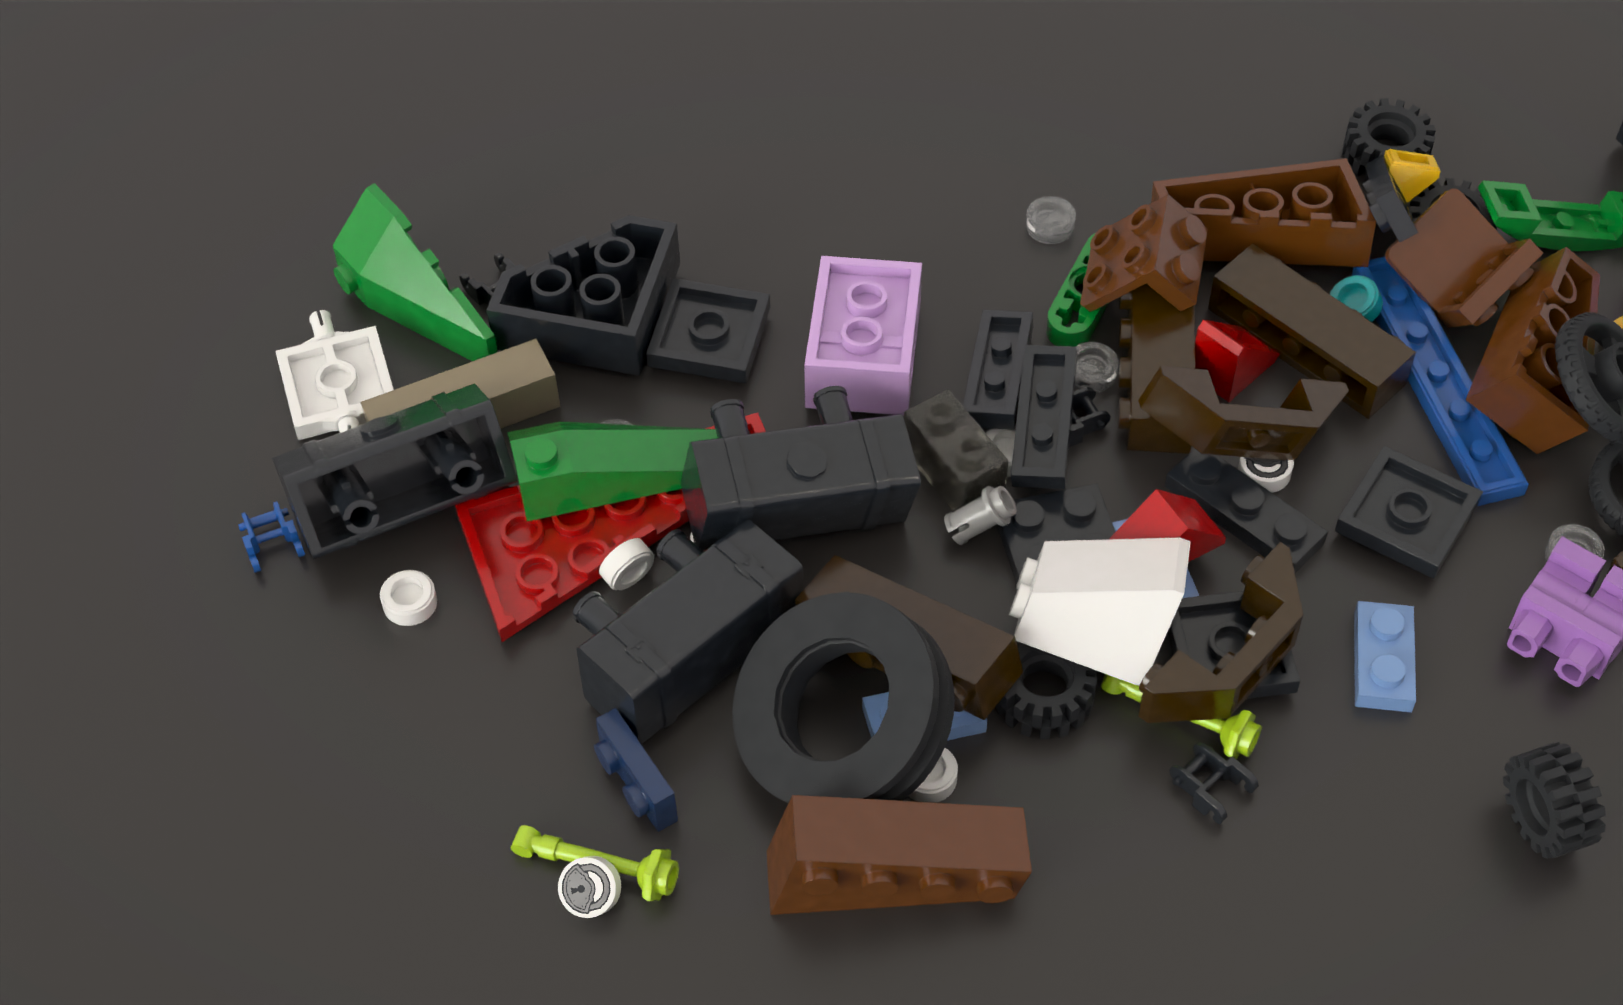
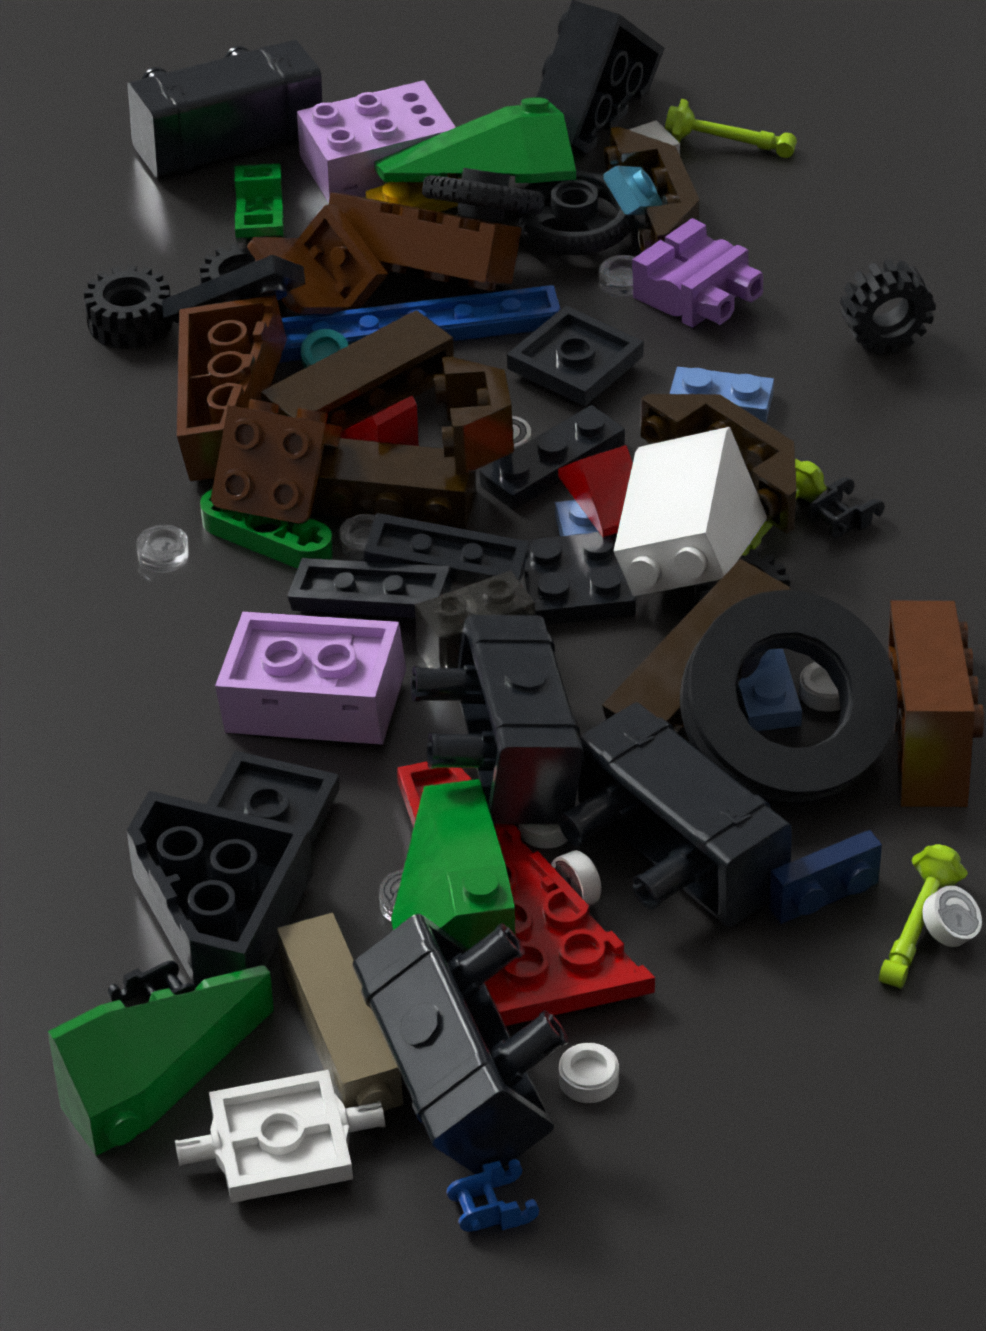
camera: 85 degrees left, 10 degrees down
light grey pin [944,486,1017,545] -> none
yellow slope [1384,149,1441,203] -> none

